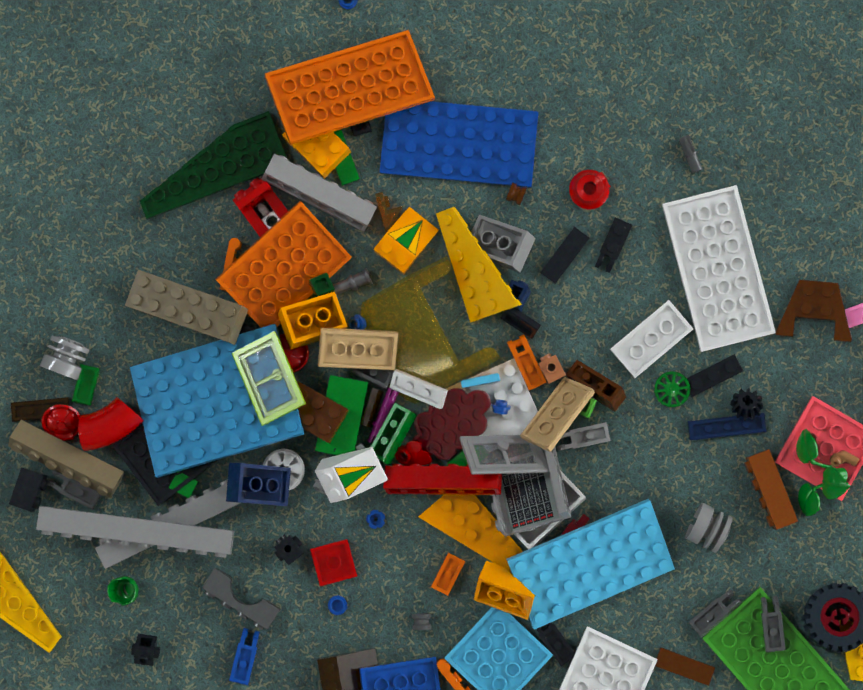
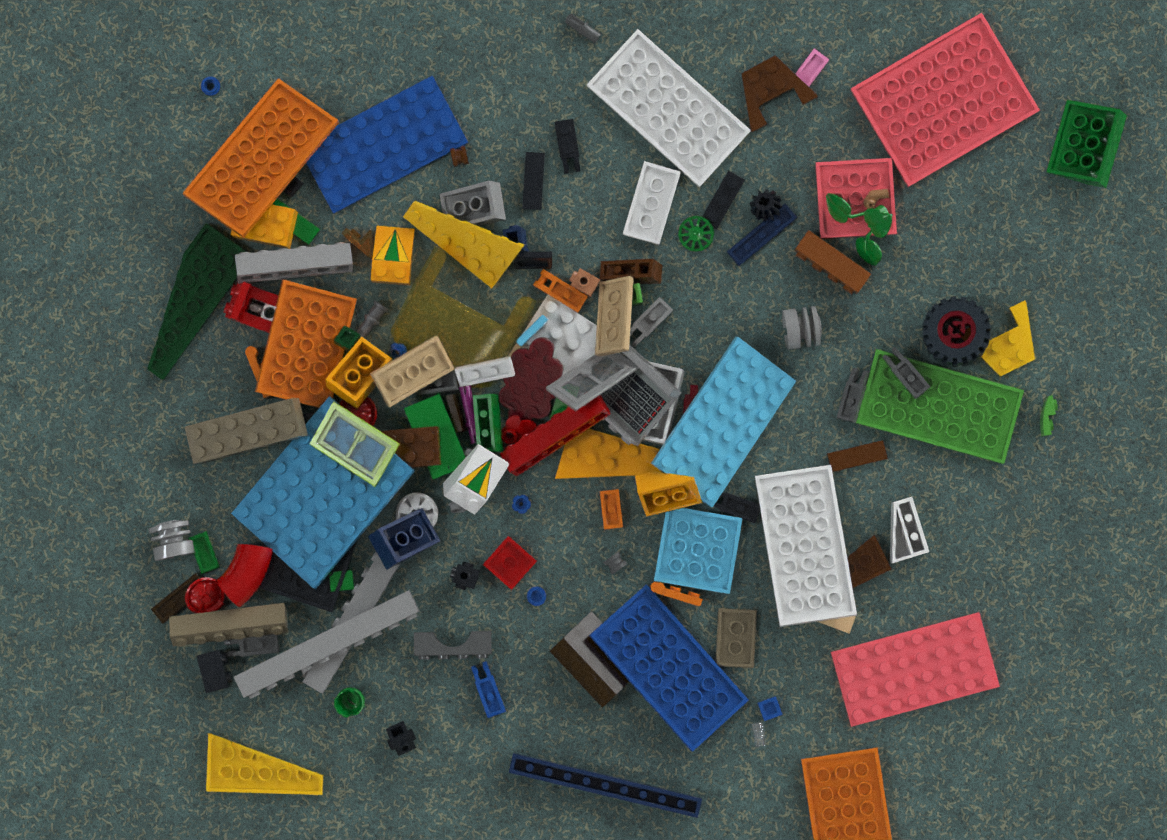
camera: 40 degrees left, 0 degrees up
blue plate [491,400,511,414] -> none
red piece [569,170,611,210] -> none

